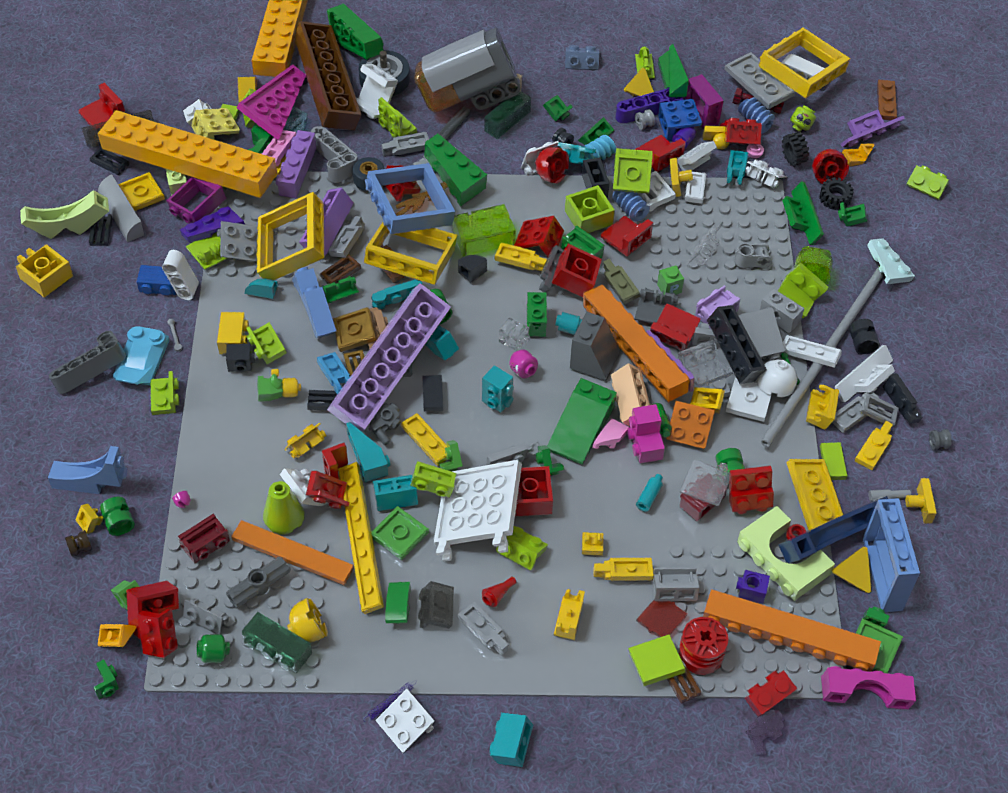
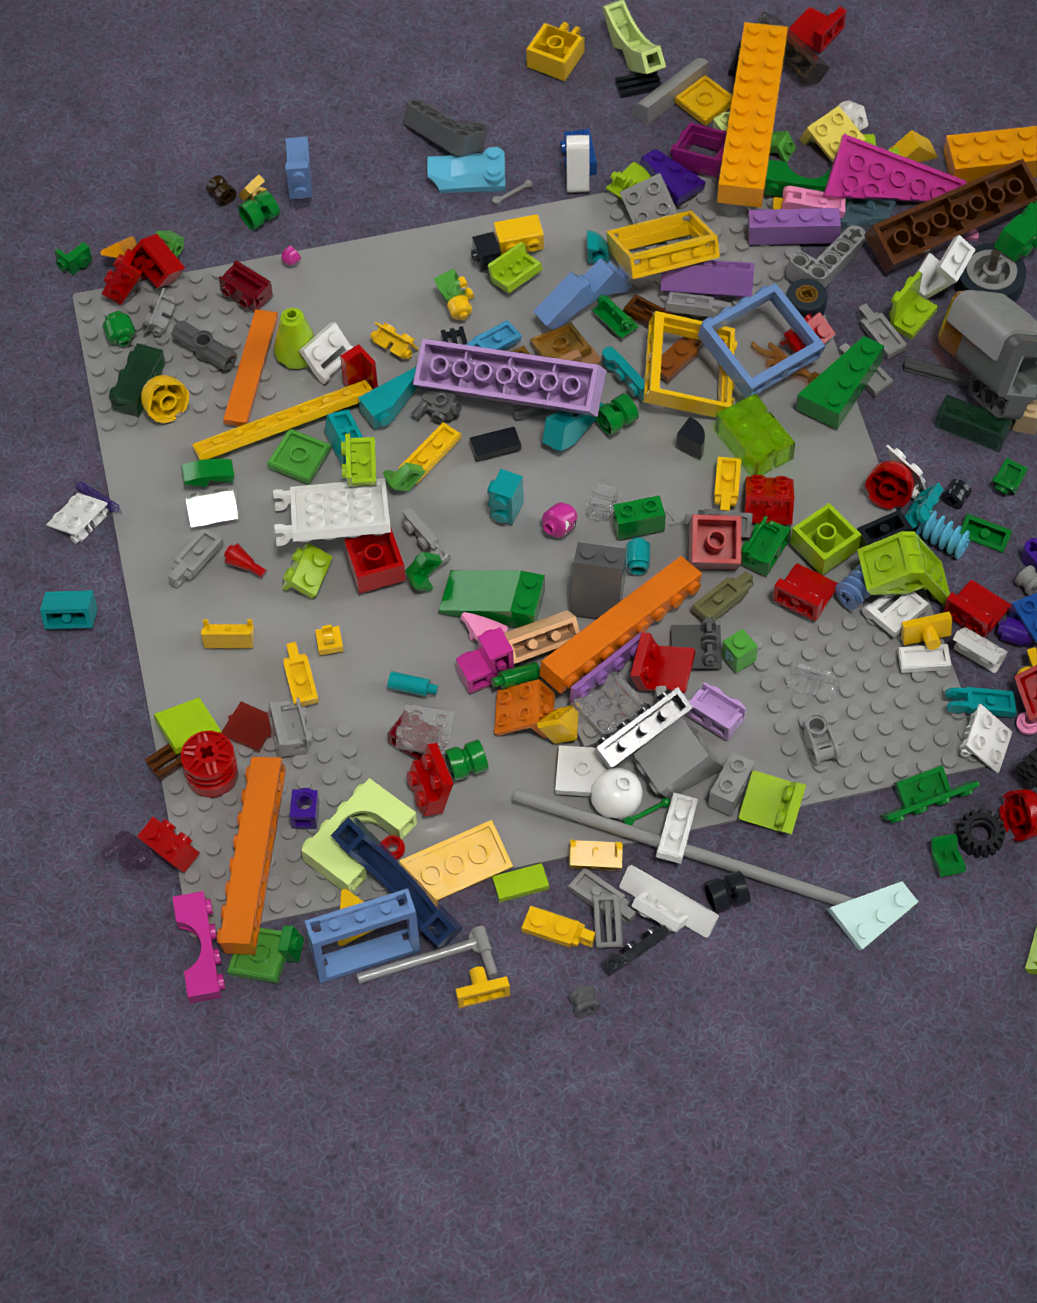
camera: 80 degrees right, 5 degrees up
lime bracket [151,371,179,415] -> none
red bracket [306,471,350,509] -> none
clear neon green brick [794,246,833,285] -> none

